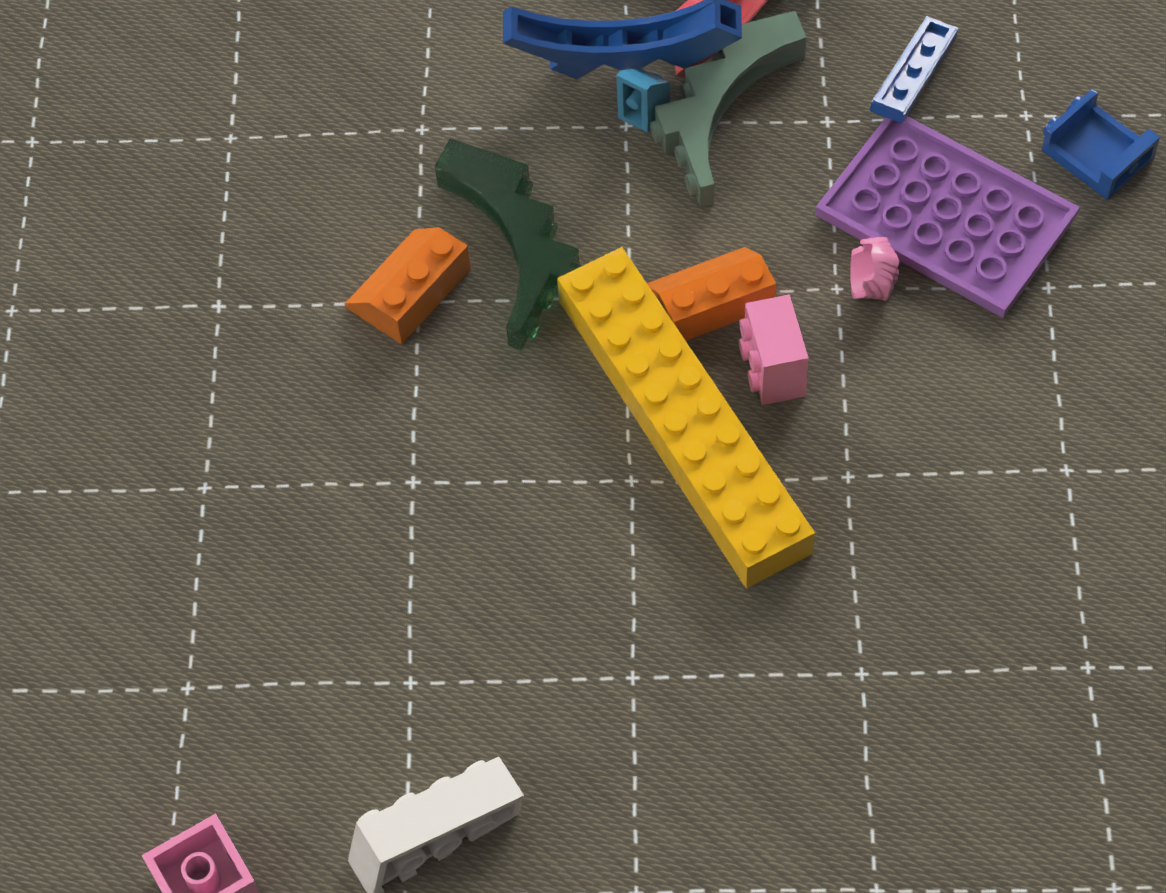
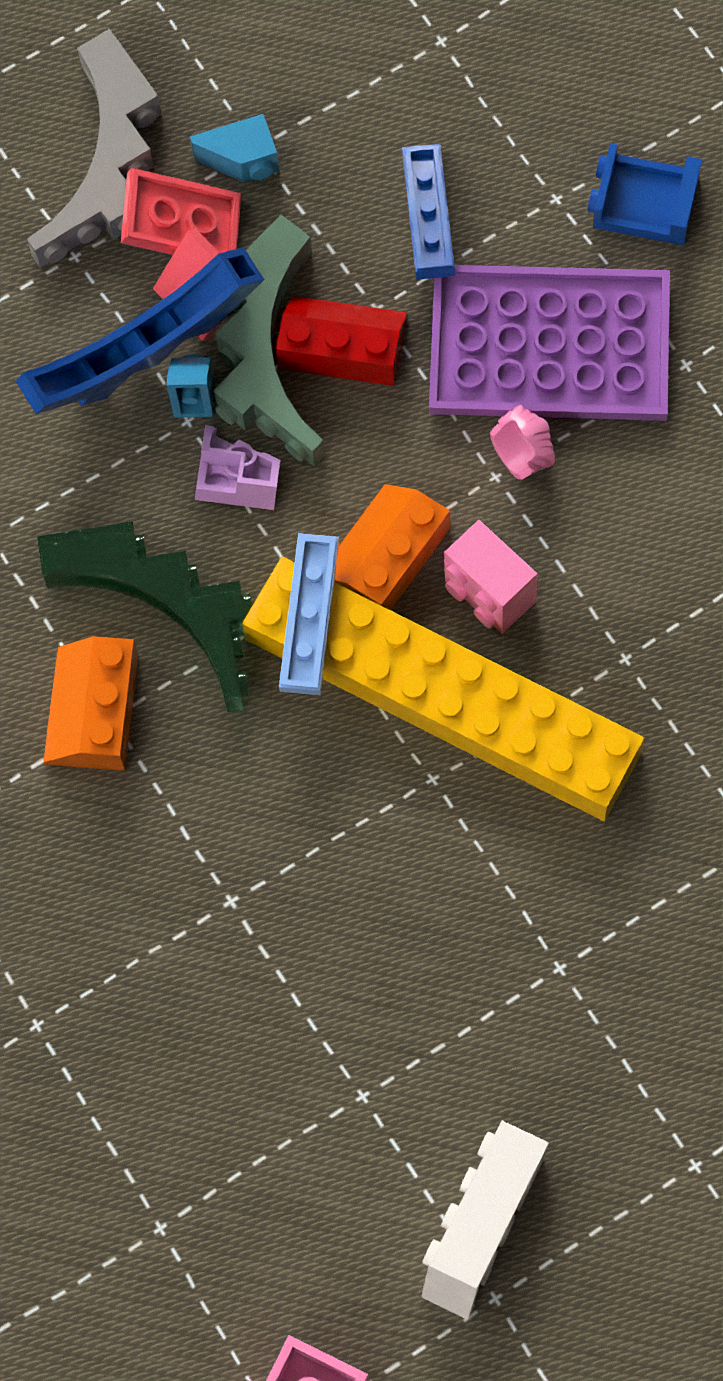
camera: 30 degrees left, 10 degrees up
none -> lavender slope [195,425,280,510]
none -> red slope [276,296,408,386]
none -> light blue tile [279,533,339,695]

